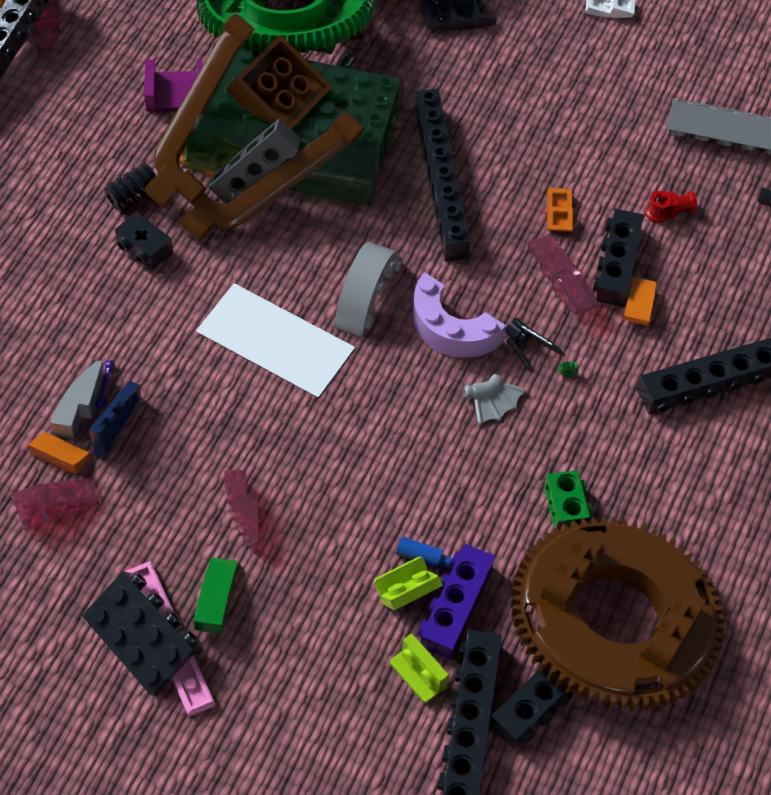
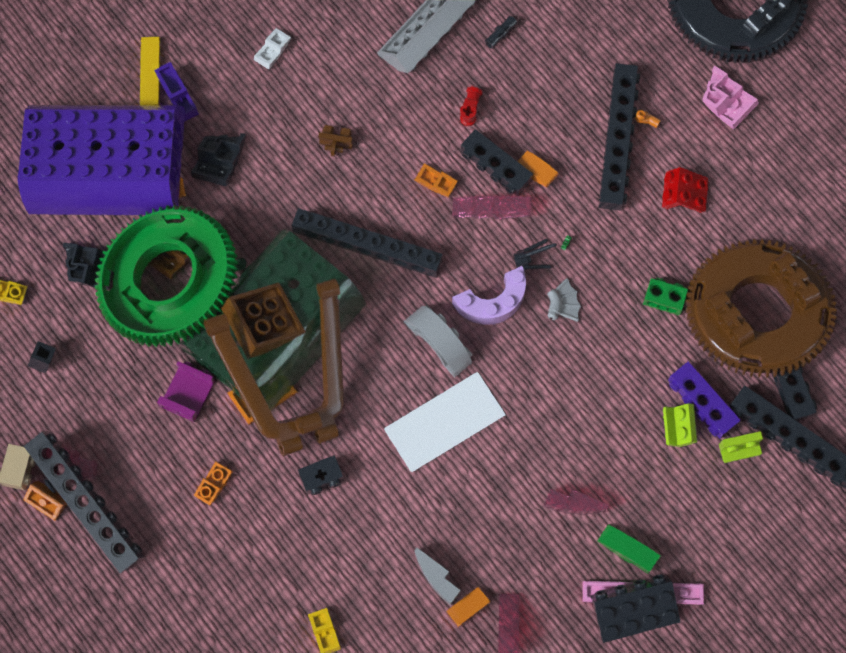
camera: 60 degrees left, 15 degrees up
dark blue wing [89,381,141,460] -> none
dark purple hinge [96,360,115,408] -> none
black piece [104,163,156,212] -> none
dark grey brick [208,118,301,204] -> none
blue cylinder [396,536,452,569] -> none
none -> orange slope [194,461,234,506]
none -> reddish brown hips [318,125,353,157]
none -> red bracket [662,167,708,213]

